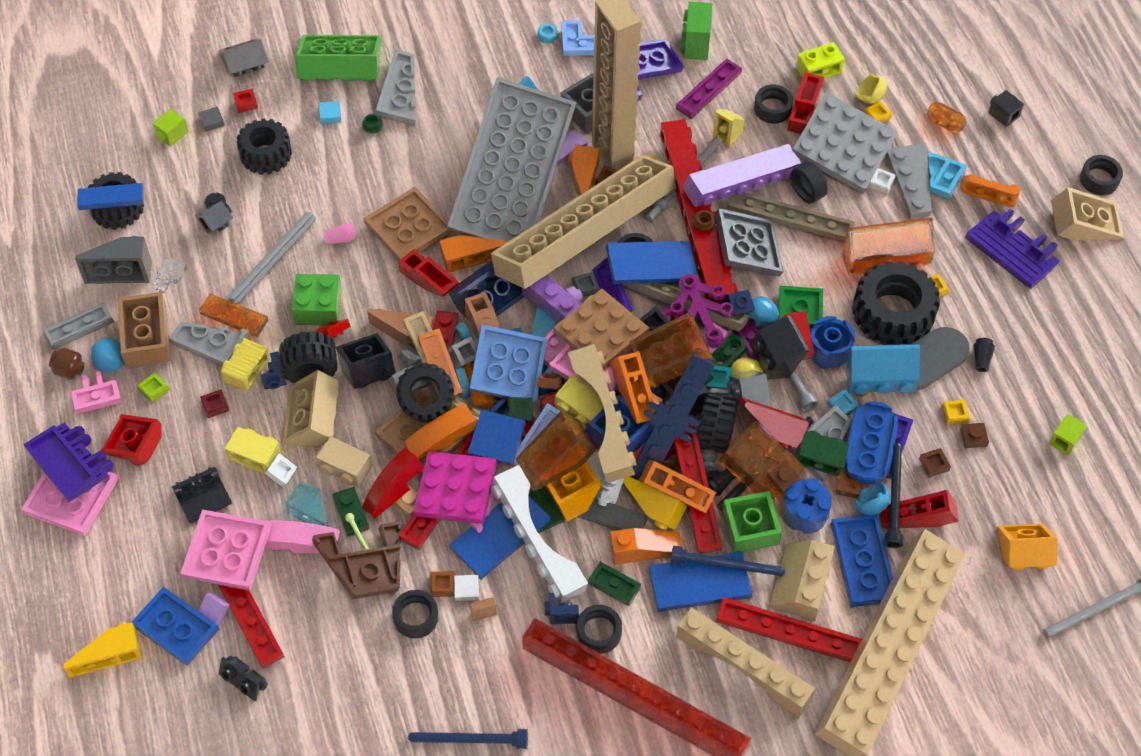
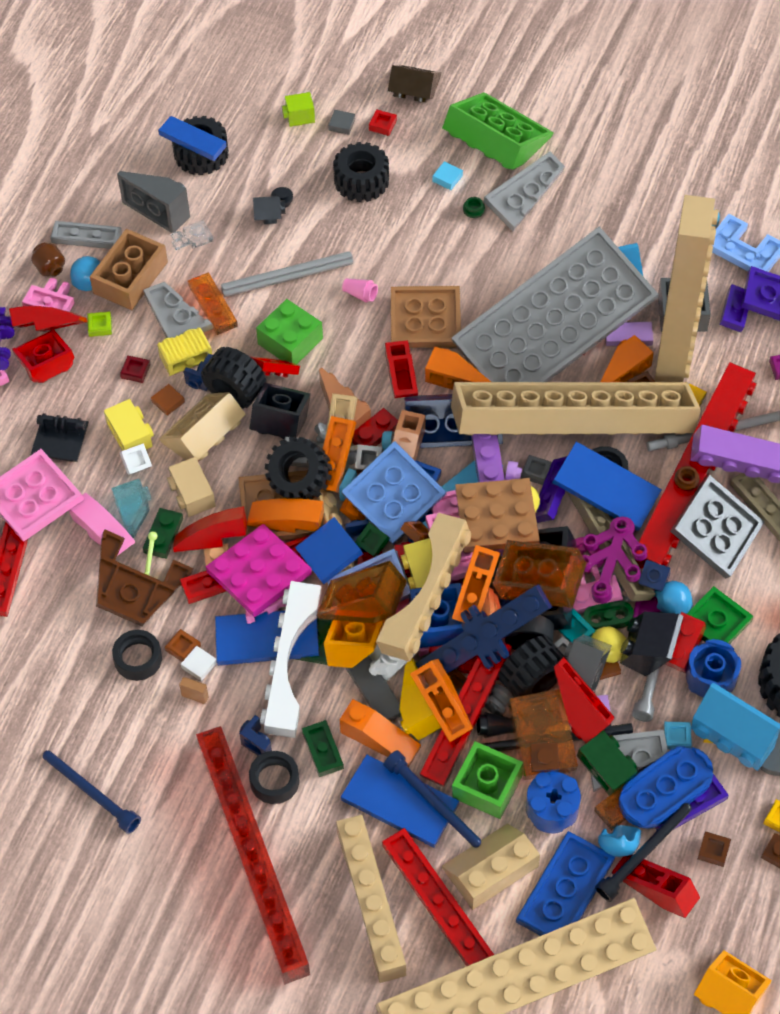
camera: 40 degrees right, 0 degrees up
none -> red slope [9,306,87,332]
none -> dark orange tile [151,384,185,416]

